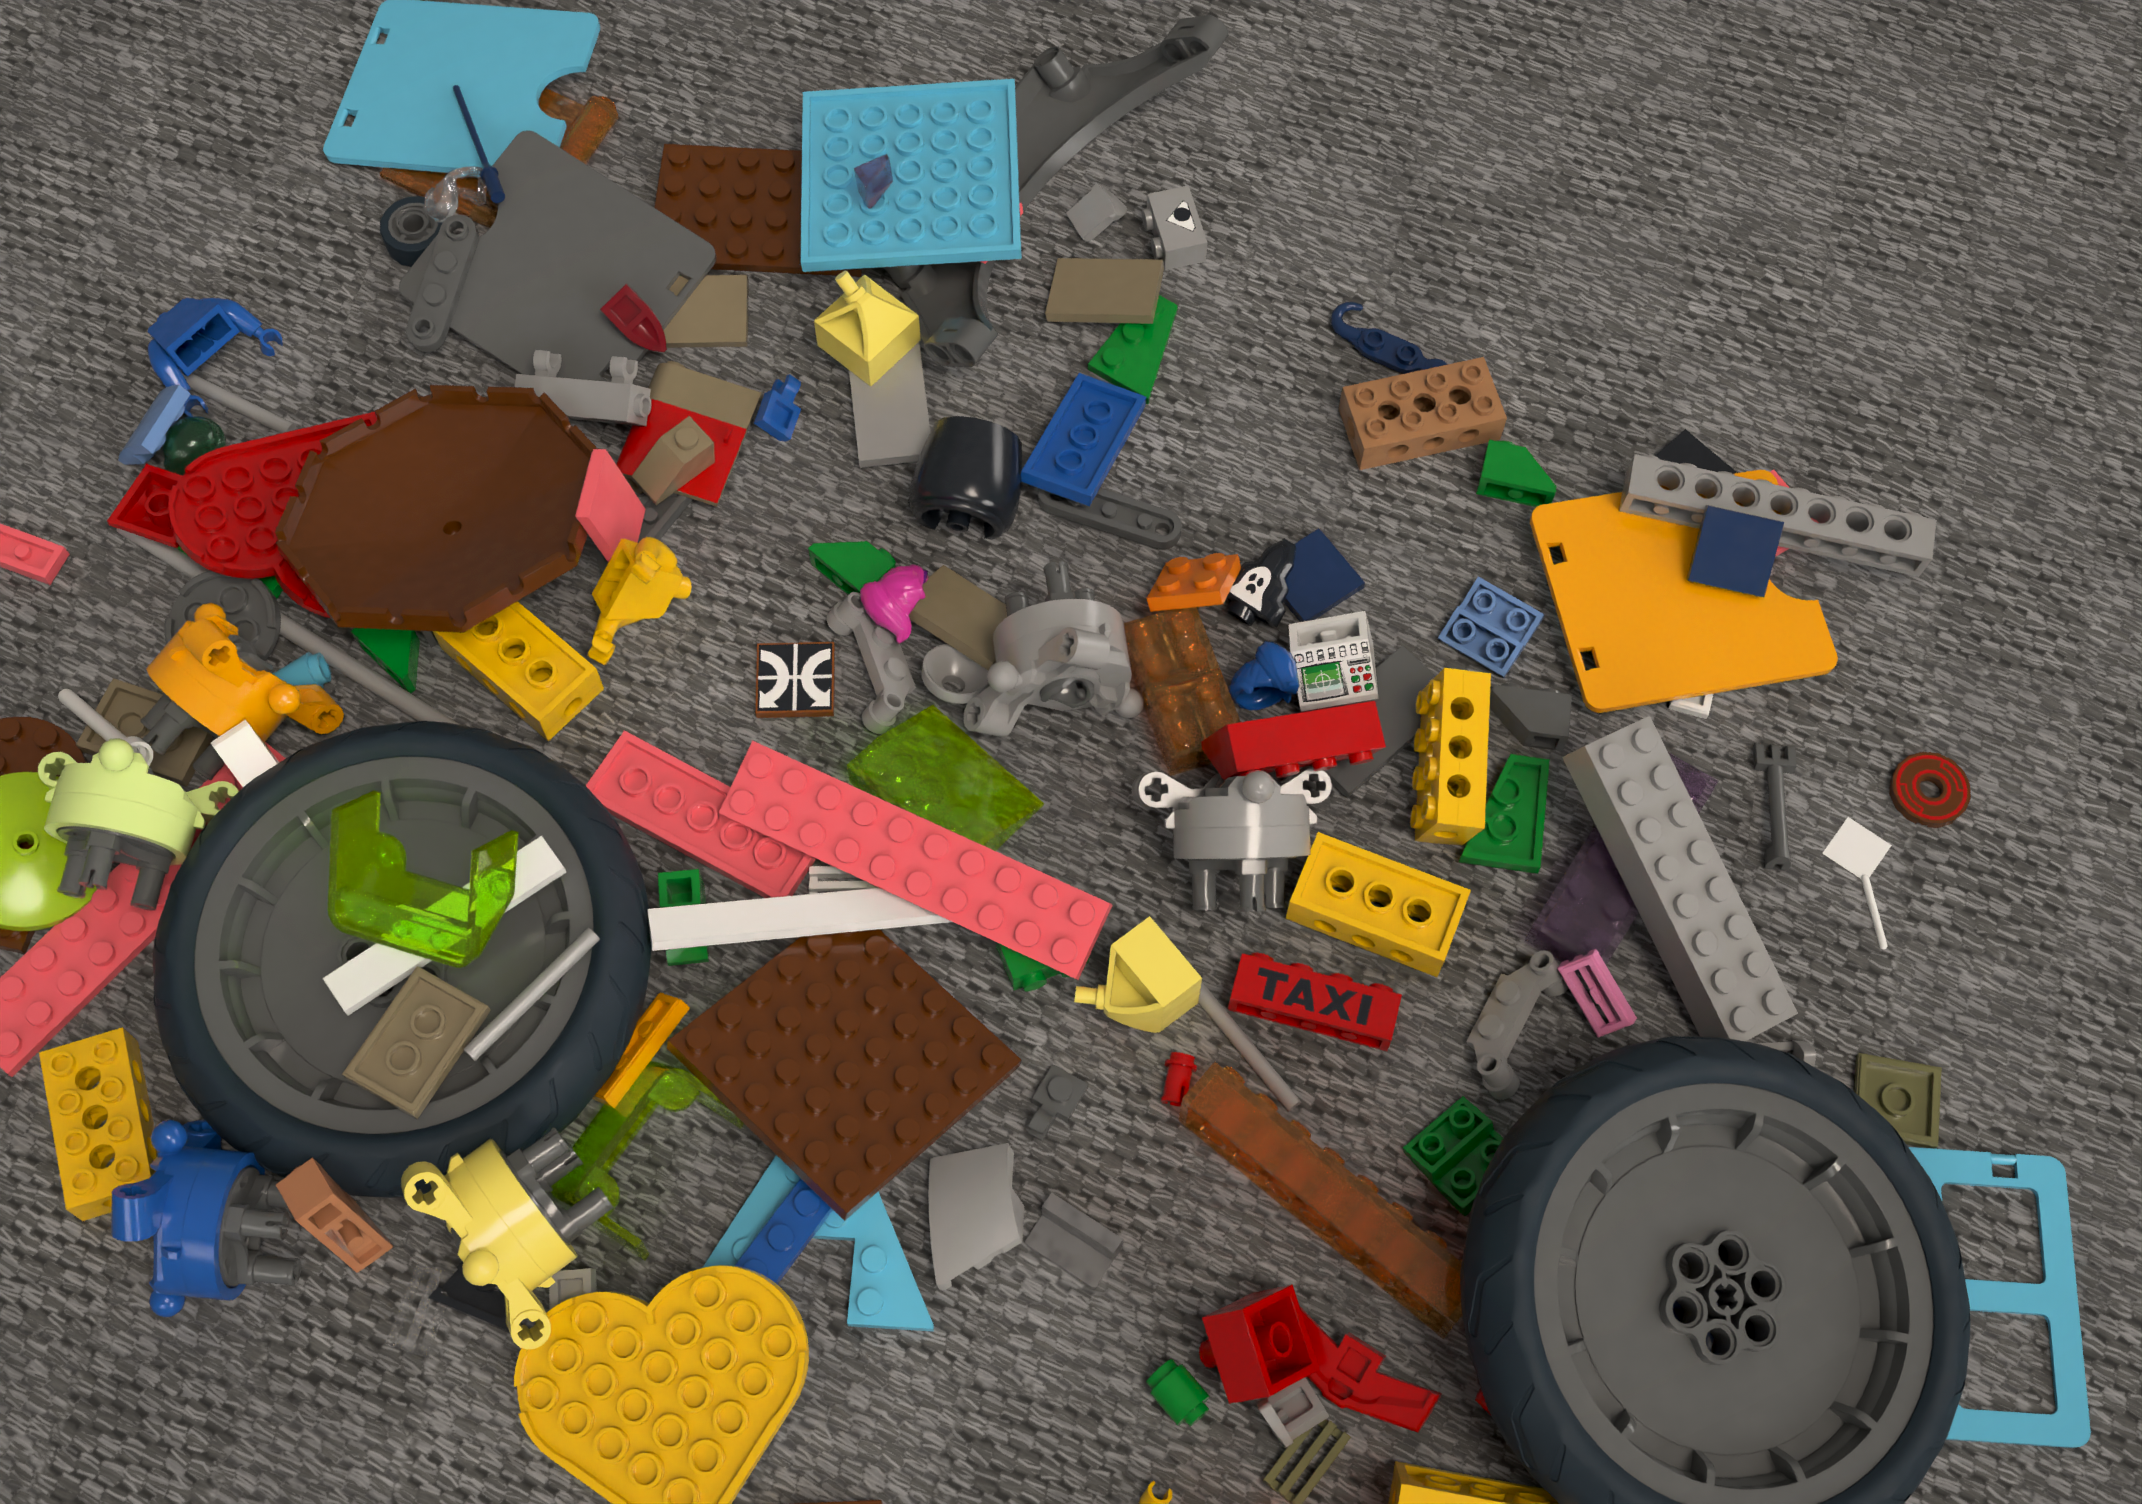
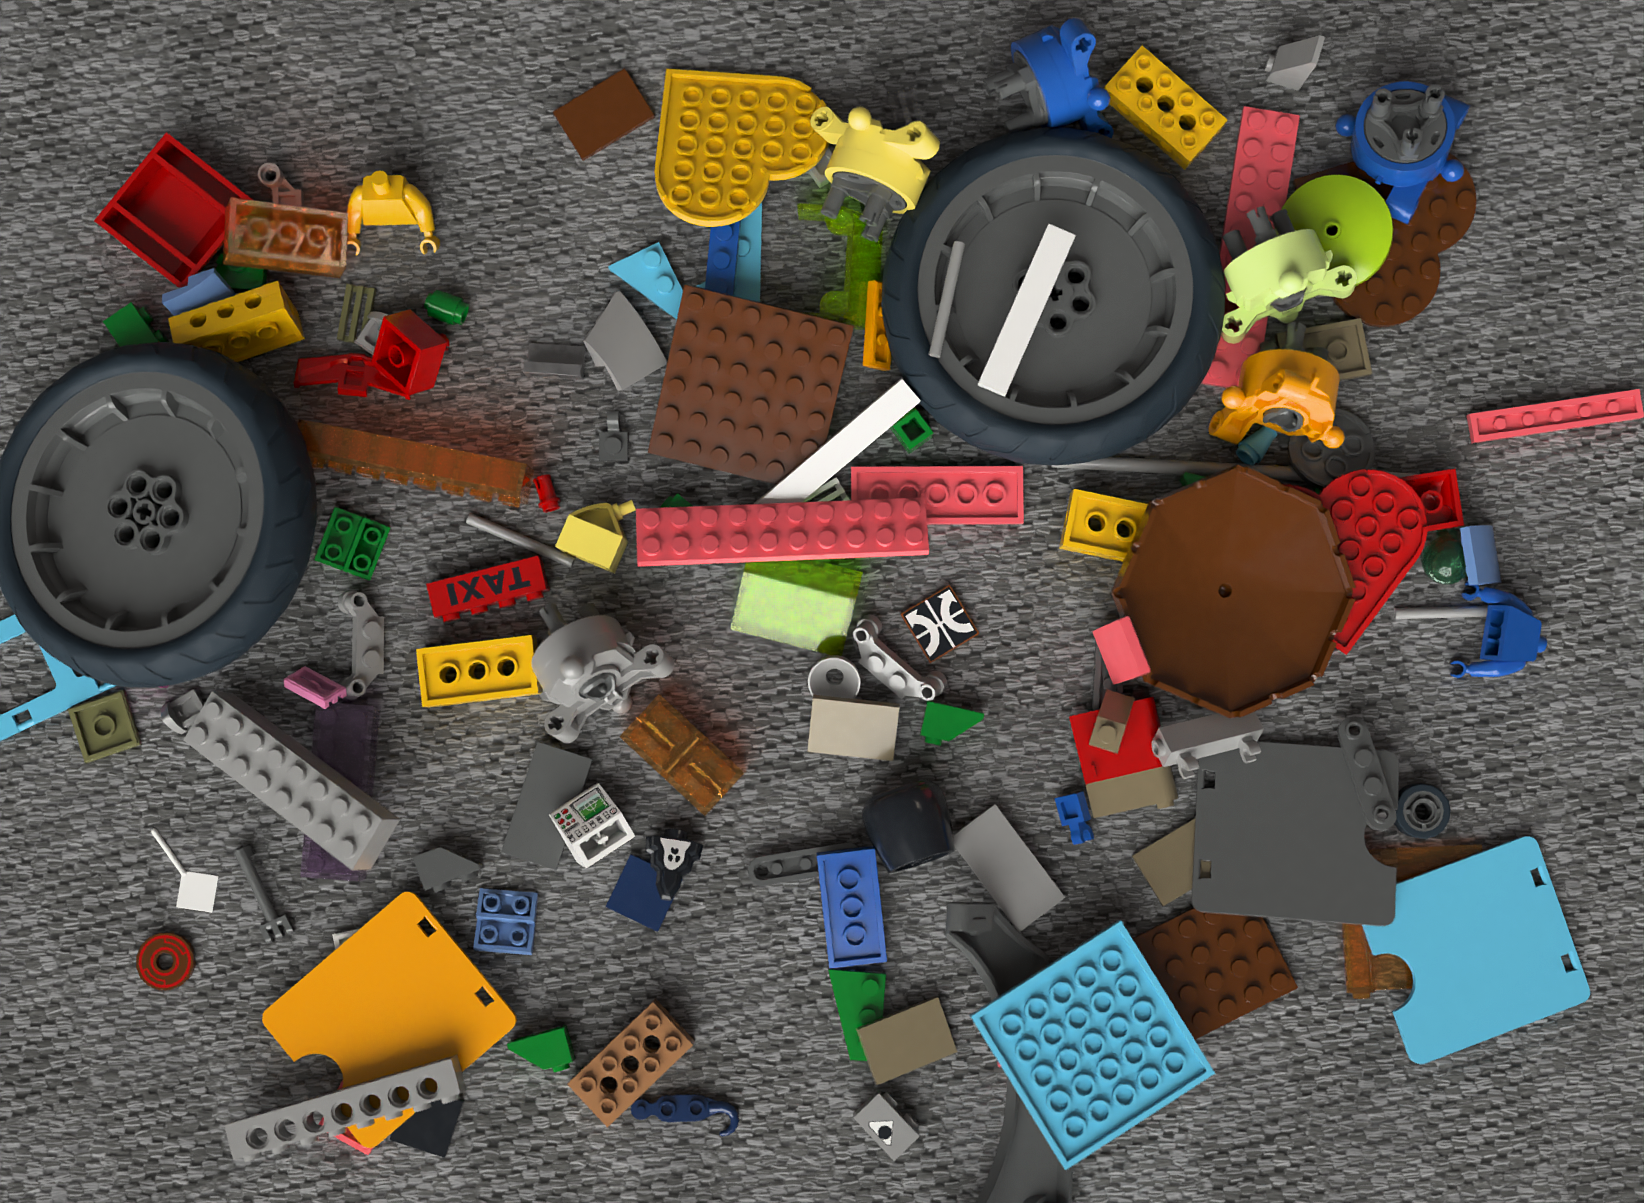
camera: 155 degrees right, 20 degrees up
white piece [58,689,153,766] -> none
white slope [210,719,279,787] -> none
nougat slope [276,1158,393,1273] -> none
clear neon green windscreen [328,790,519,968] -> none
dark tan tile [342,966,491,1119] -> none
clear piece [424,166,487,223] -> none
dark blue piece [453,85,505,203] -> none
yellow torso [587,537,692,665] -> none
dark red plate [600,284,667,352] -> none
light yellow piece [814,271,921,386] -> none
slope [854,154,893,209] -> none
dark pink hair [860,564,929,644] -> none
light grey piece [964,561,1144,737] -> none
light grey tile [1066,183,1127,242] -> none
orange plate [1146,553,1241,612] -> none
red slope [1201,701,1386,780] -> none
blue hair [1227,641,1300,710] -> none
yellow brick [1410,668,1491,846] -> none
green wing [1459,754,1550,874] -> none
dark blue tile [1687,505,1784,597] -> none

